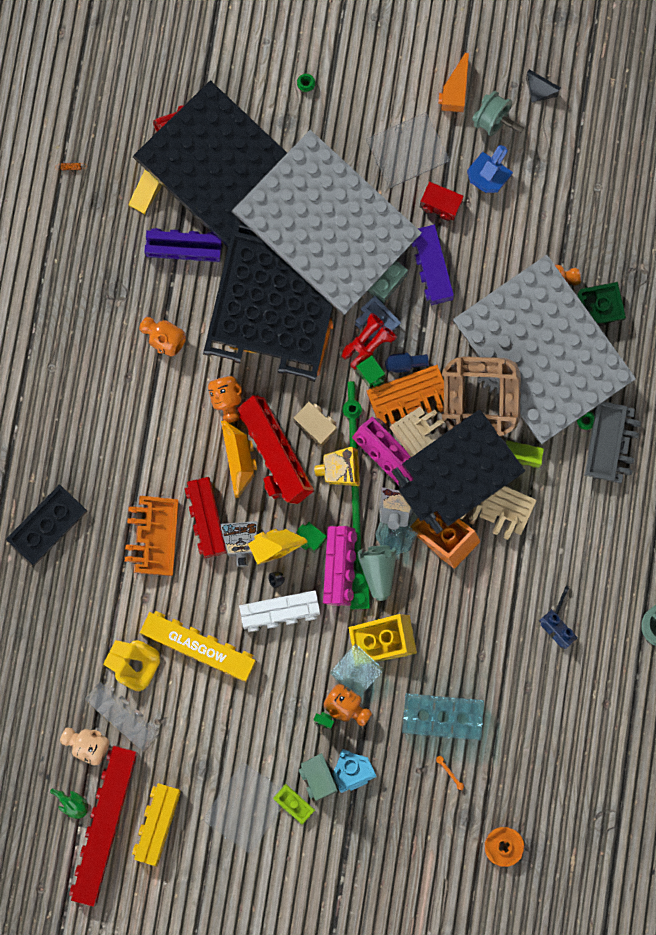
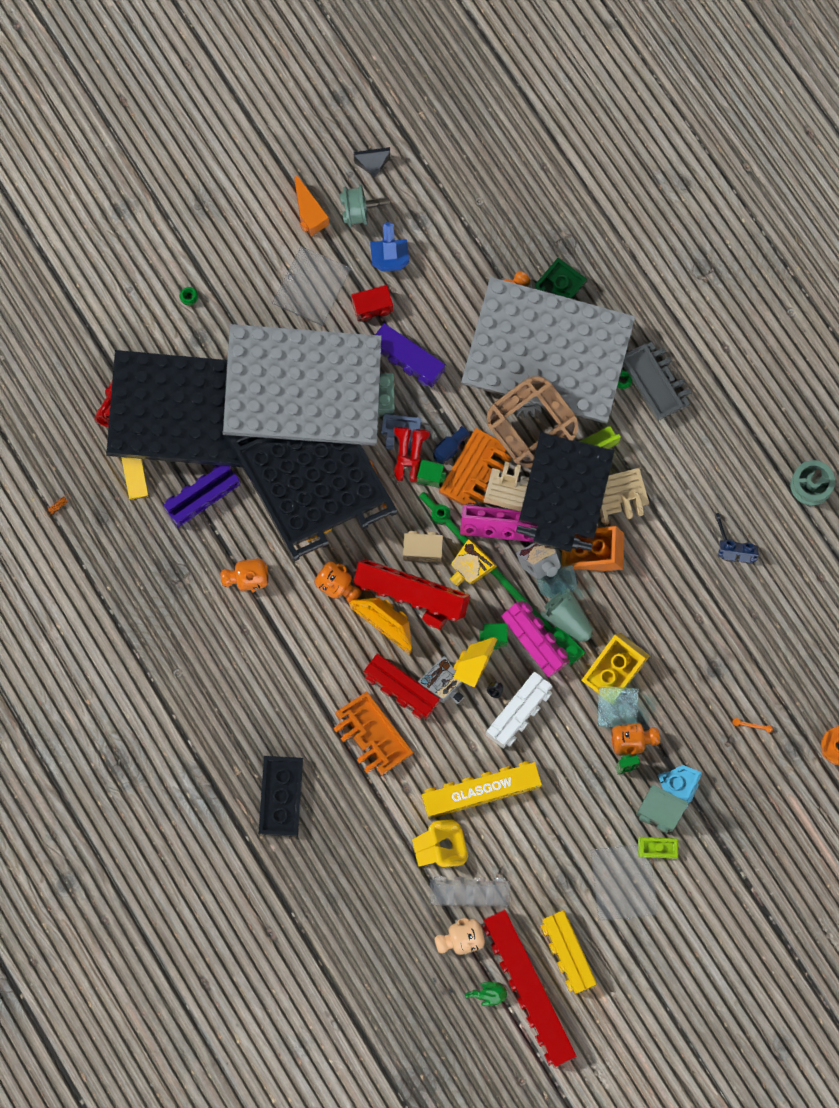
camera: 45 degrees left, 5 degrees down
clear light blue brick [402,693,484,741] -> none

